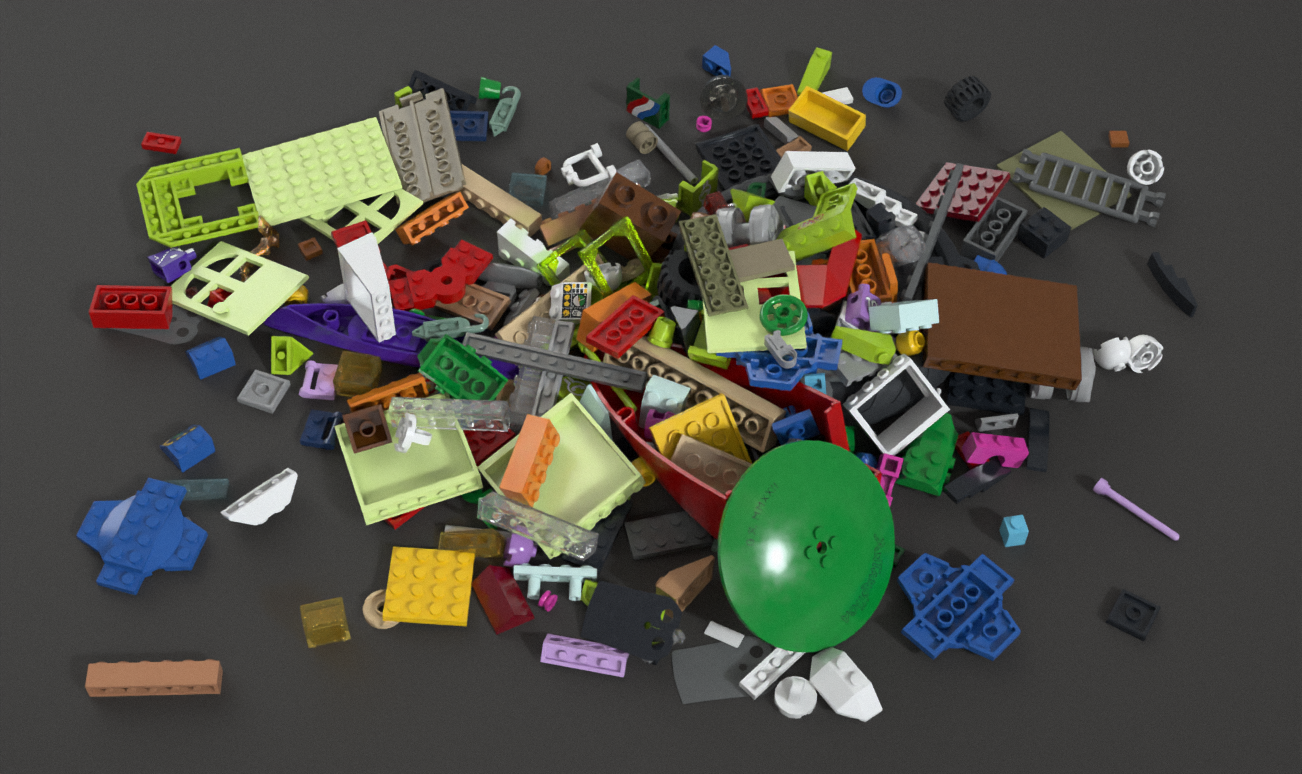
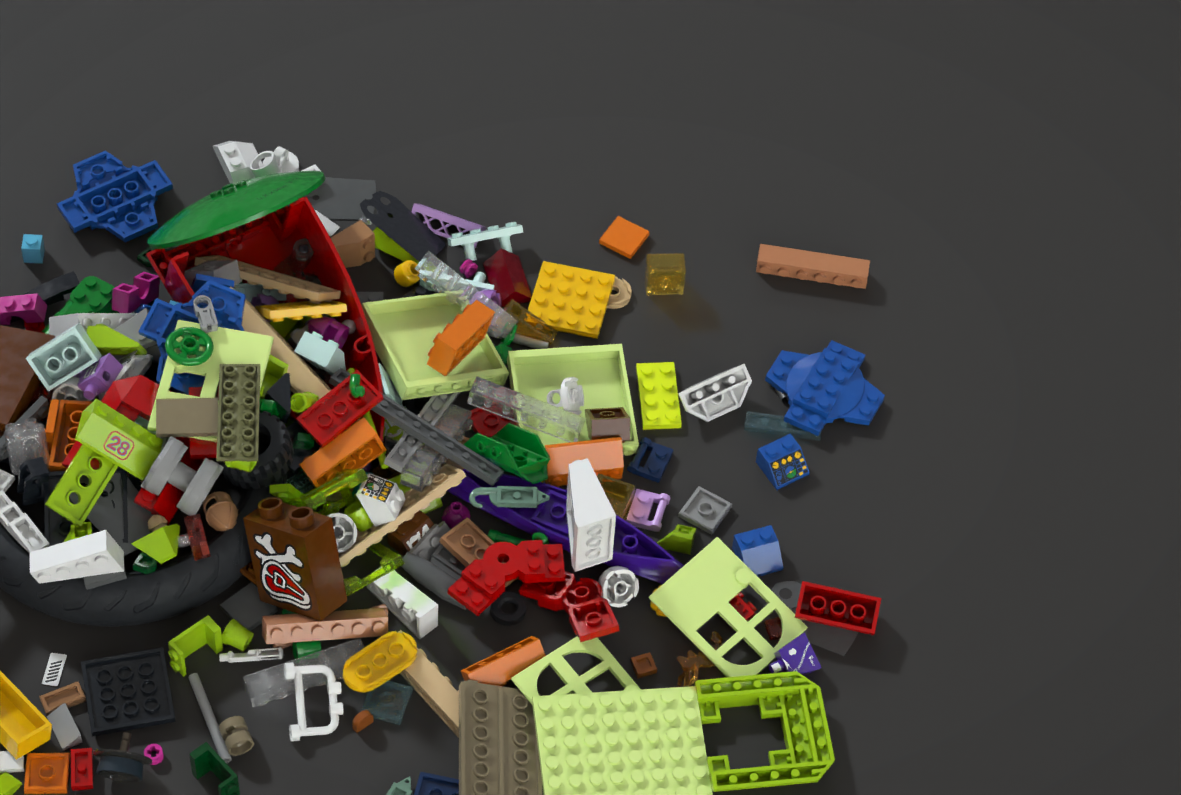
camera: 170 degrees left, 0 degrees up
none -> white helmet [250,151,282,178]
none -> yellow tile [343,631,417,692]
none -> green arm [349,374,365,398]
none -> yellow head [394,260,421,287]
none -> light aqua plate [447,222,523,261]
none -> orange tile [599,216,649,259]
none -> neon yellow plate [636,362,682,430]

